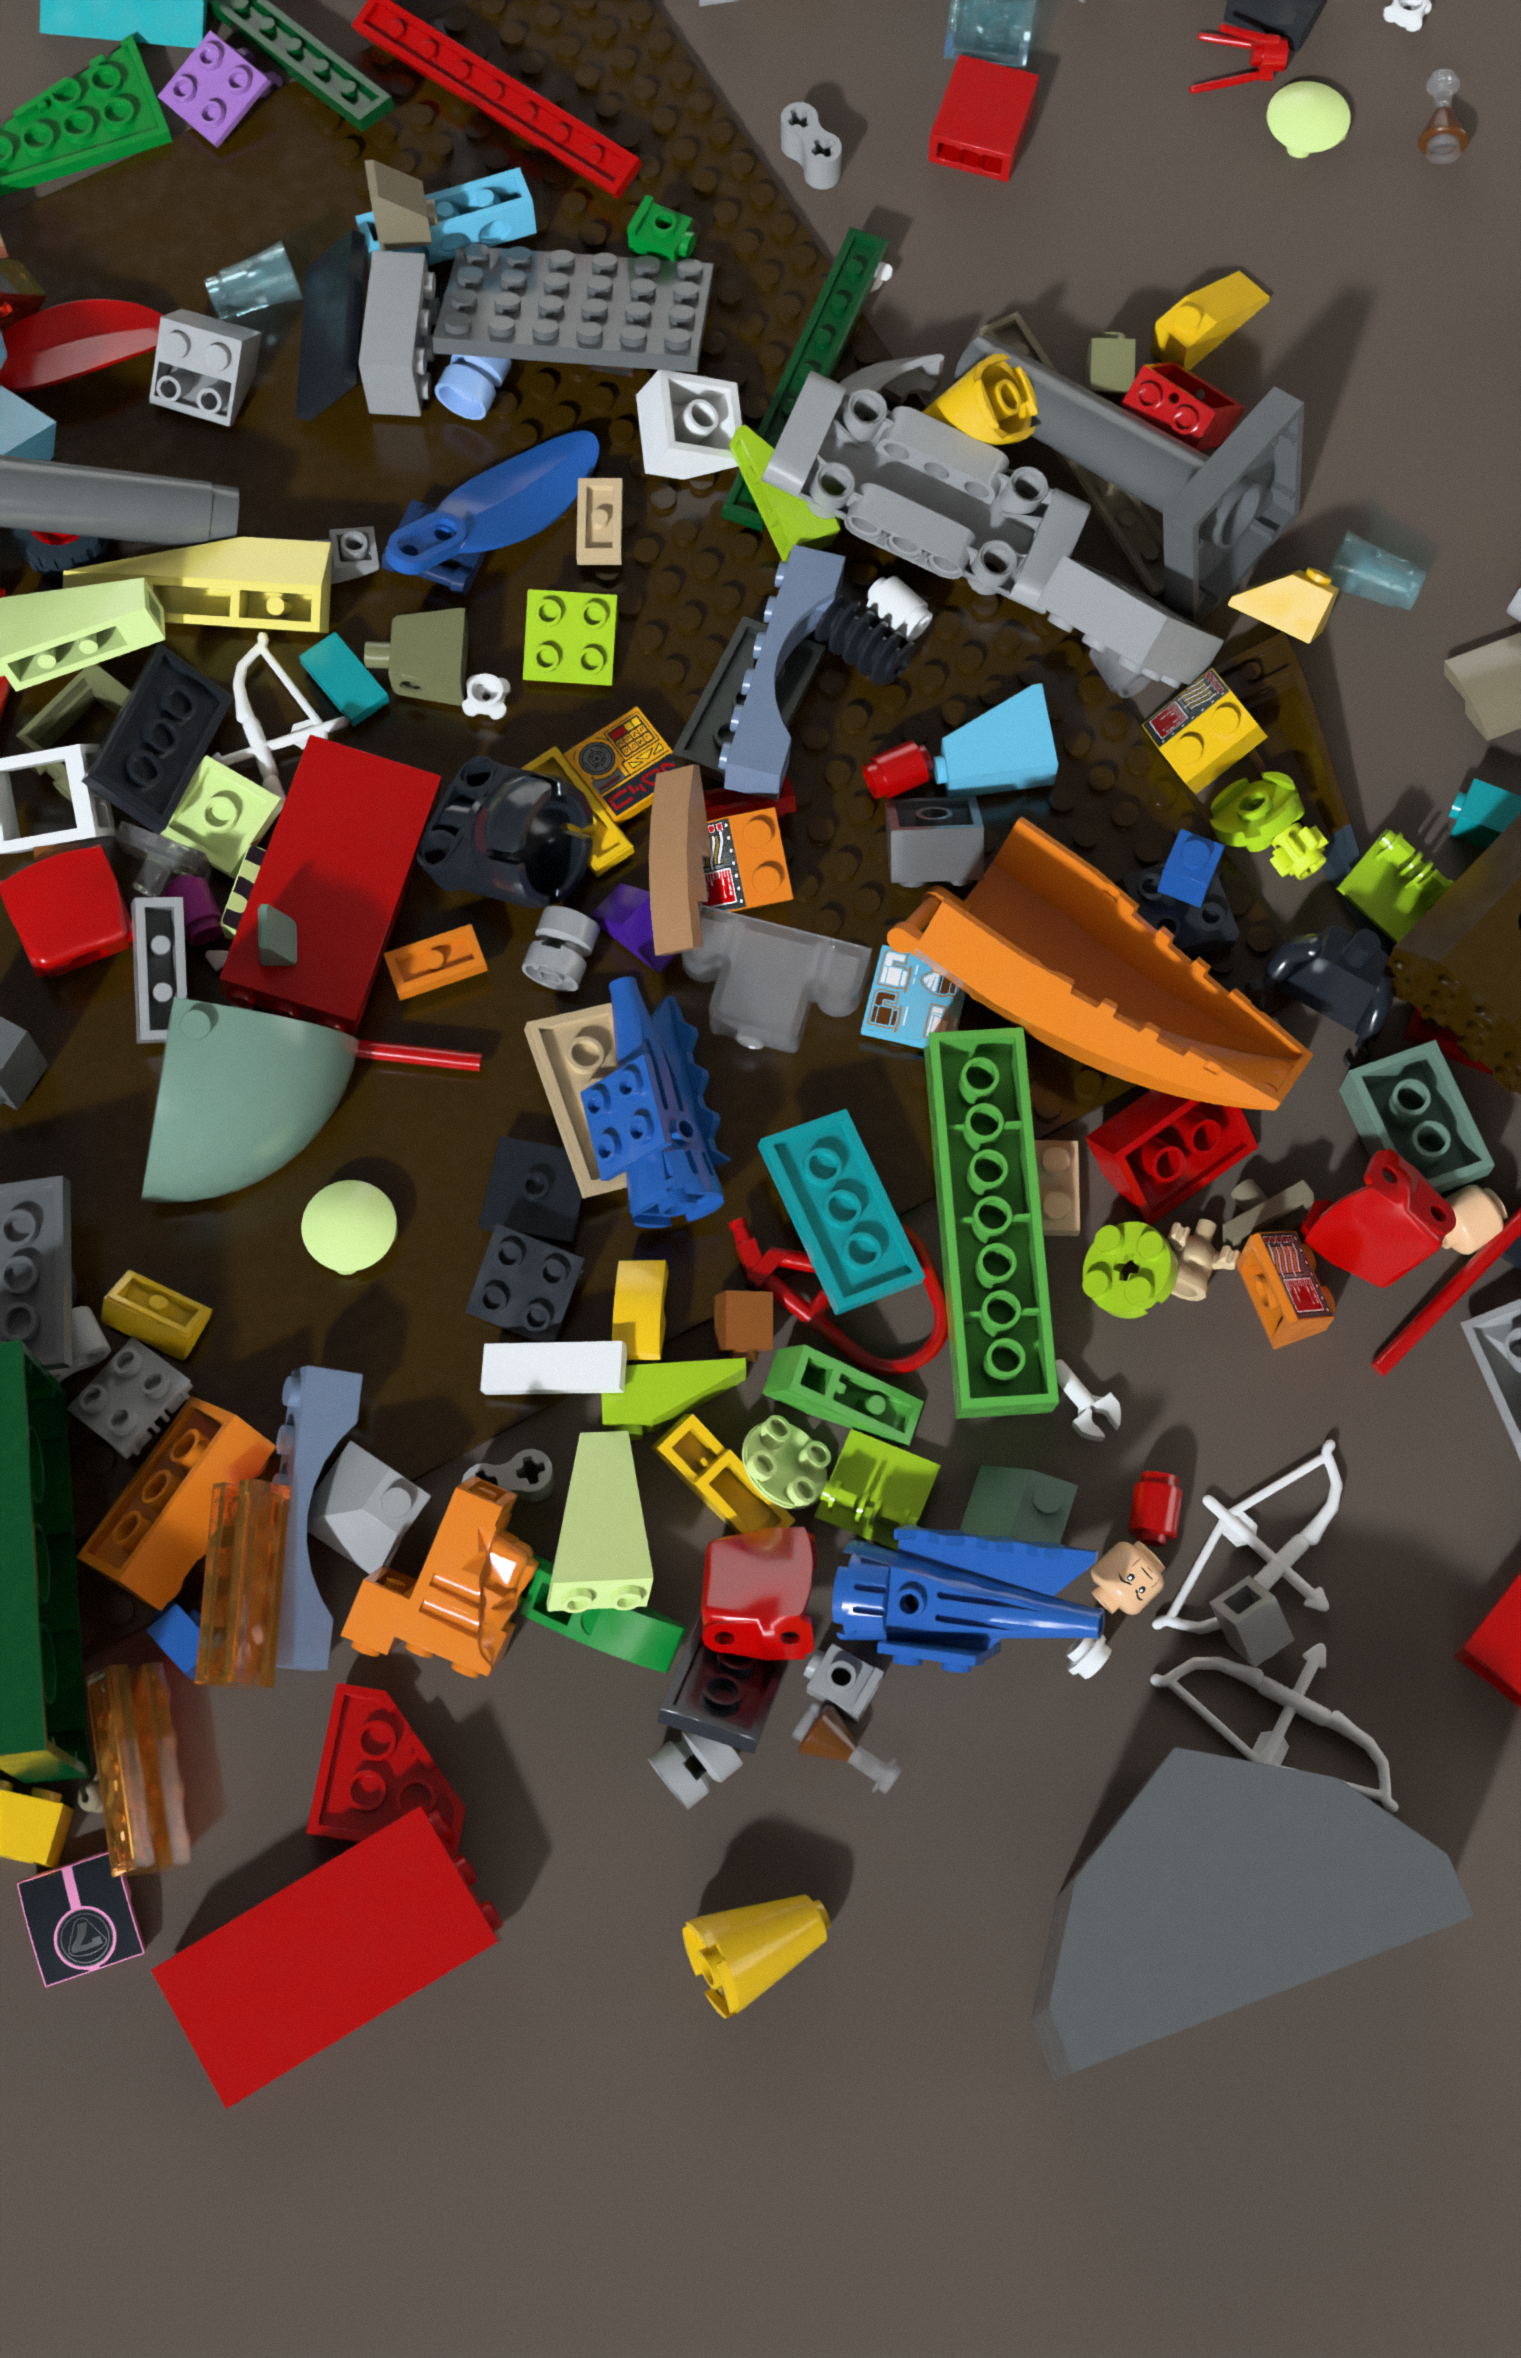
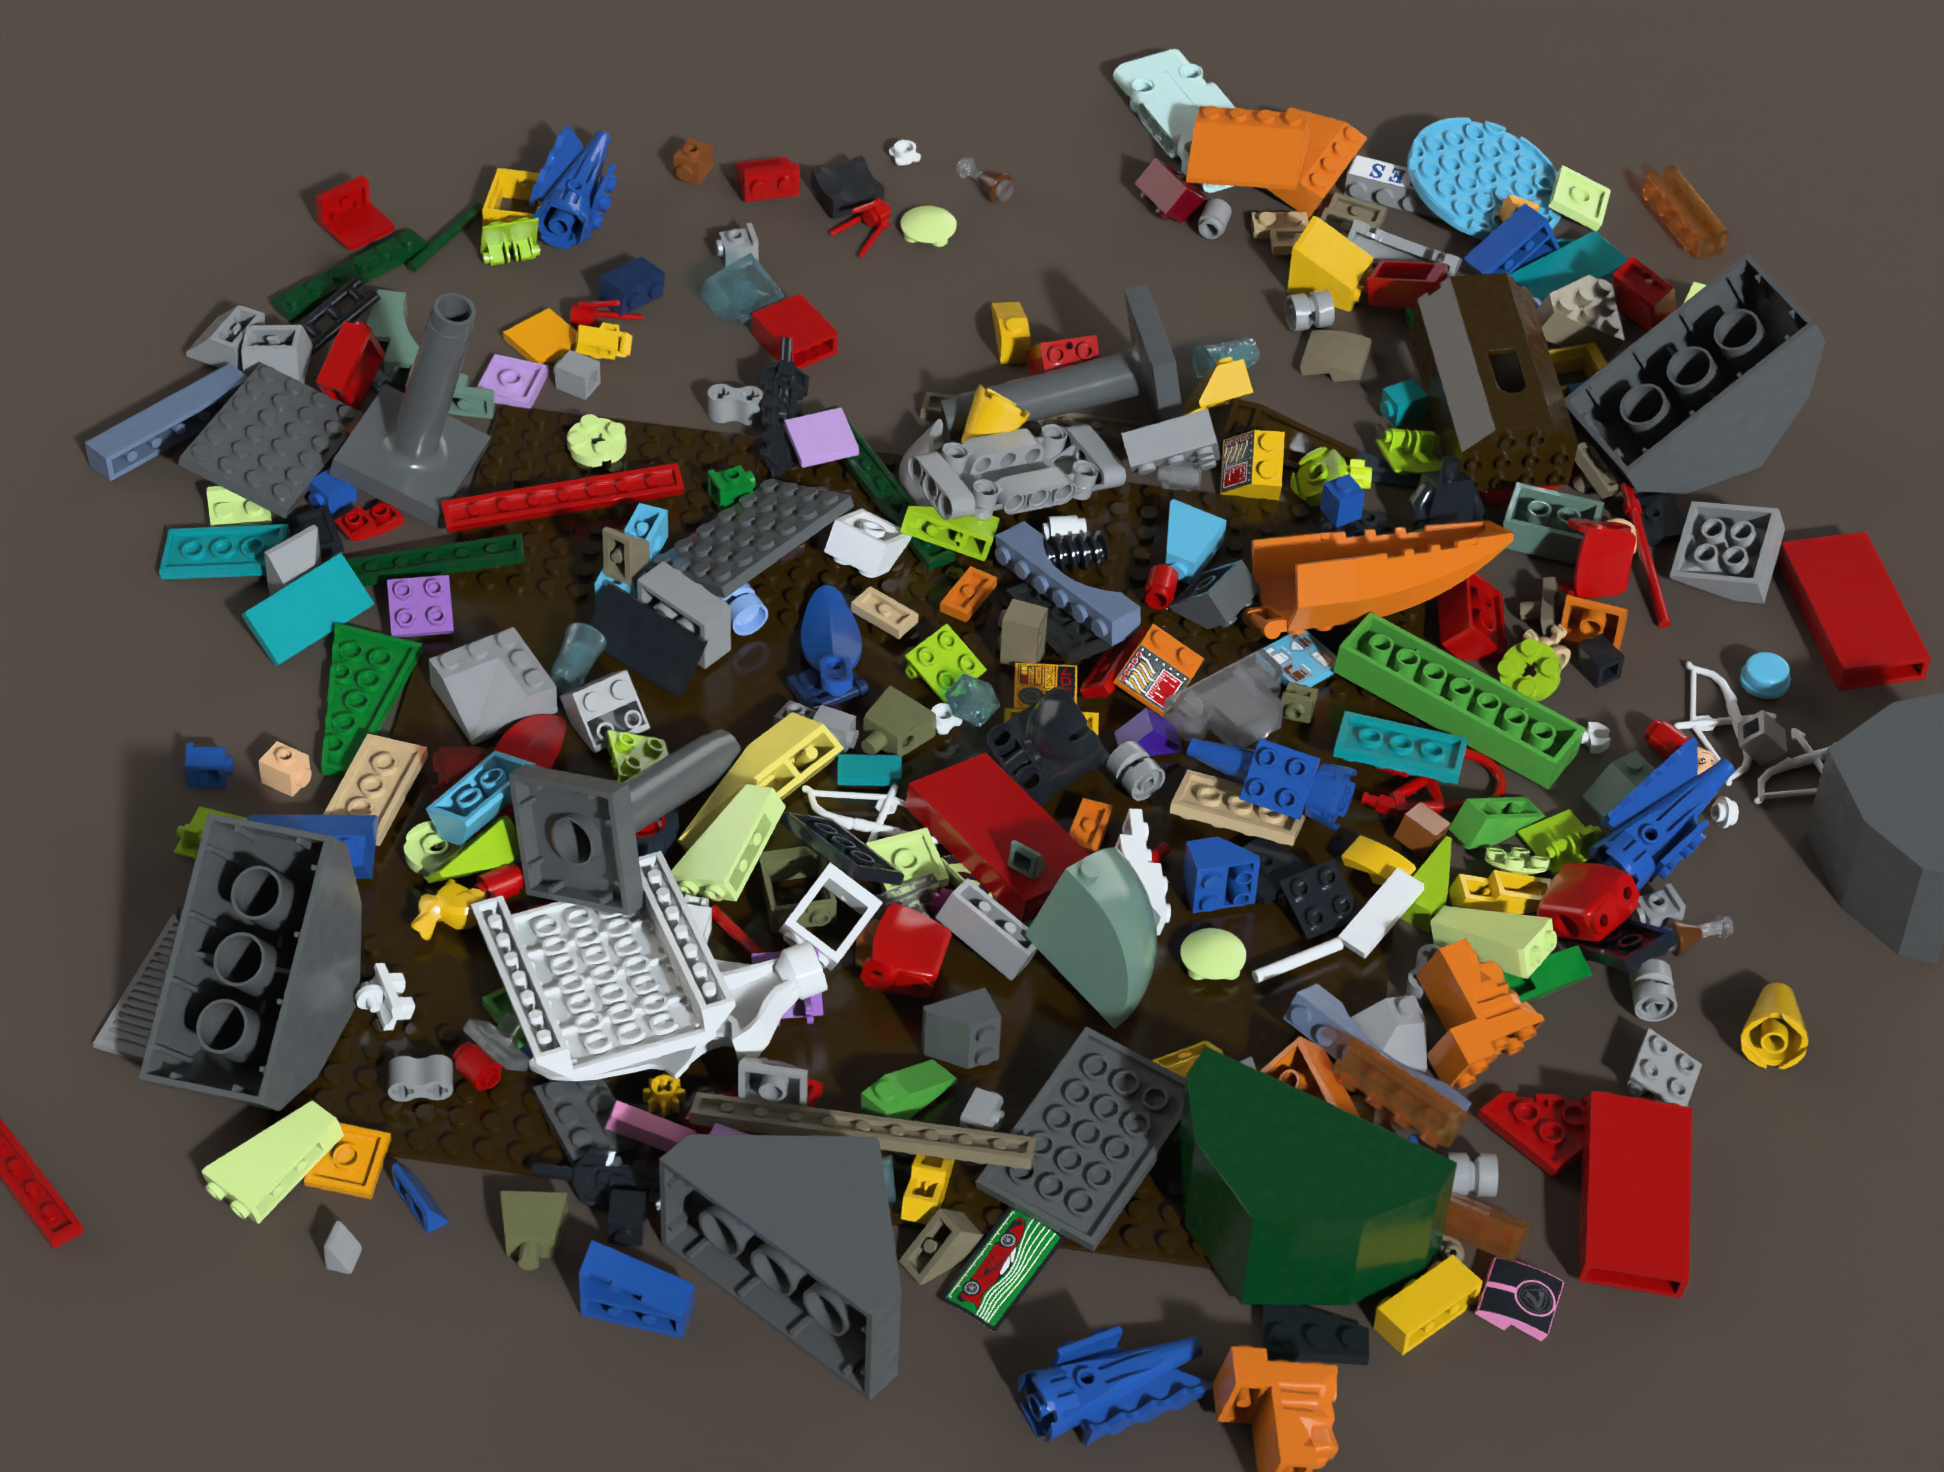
camera: 55 degrees left, 25 degrees down
medium nougat slope [649,764,712,956] -> none
olive slope [1084,332,1136,402] -> none
none -> light grey slope [429,627,557,745]
none -> yellowish green plate [567,414,627,467]
none -> lime hinge [607,730,669,782]
none -> black bar [759,337,809,478]
none -> lavender tile [785,407,859,468]
none -> light grey brick [812,705,859,754]
none -> orange plate [940,566,997,623]
none -> clear light blue brick [944,674,1000,727]
none -> dark tan brick [997,598,1048,667]
none -> white slope [1115,809,1171,935]
none -> blue slope [1182,837,1260,913]
none -> white bar [1252,937,1343,983]
none -> olive bracket [1279,683,1319,724]
none -> light grey wheel [1445,1152,1498,1197]
none -> black brick [1574,634,1625,689]
none -> light grey hinge [1627,1028,1702,1106]
none -> medium azure piece [1739,652,1791,699]

